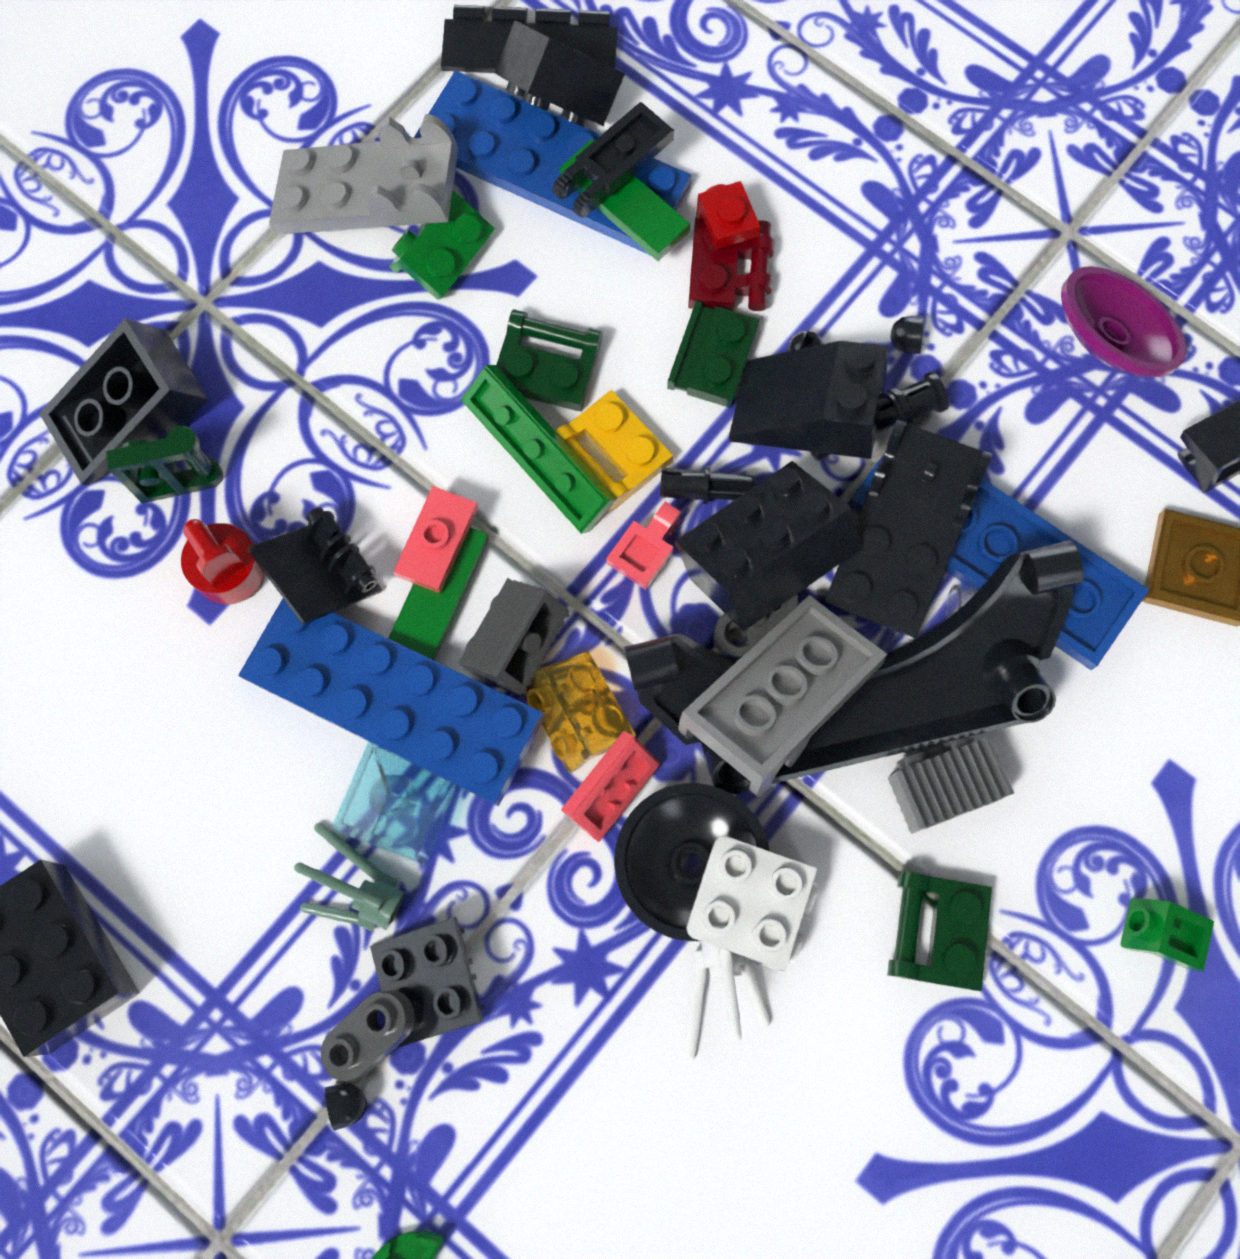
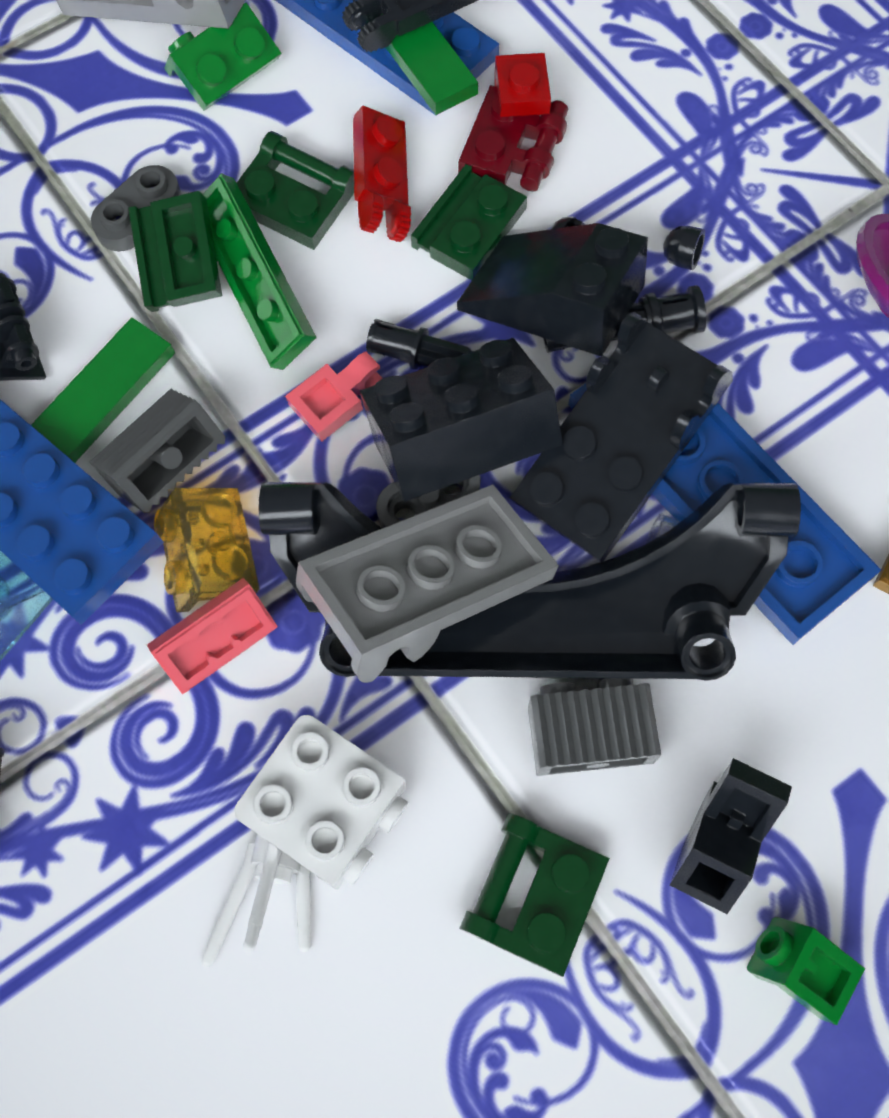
camera: 15 degrees right, 5 degrees down
coral plate [393,486,479,594] -> none
yellow plate [555,389,673,511] -> none
black dish [614,783,770,941] -> none
none -> dark grey plate [91,165,182,252]
none -> dark green plate [128,191,223,312]
none -> red hinge [353,105,411,242]
none -> black brick [670,758,792,914]

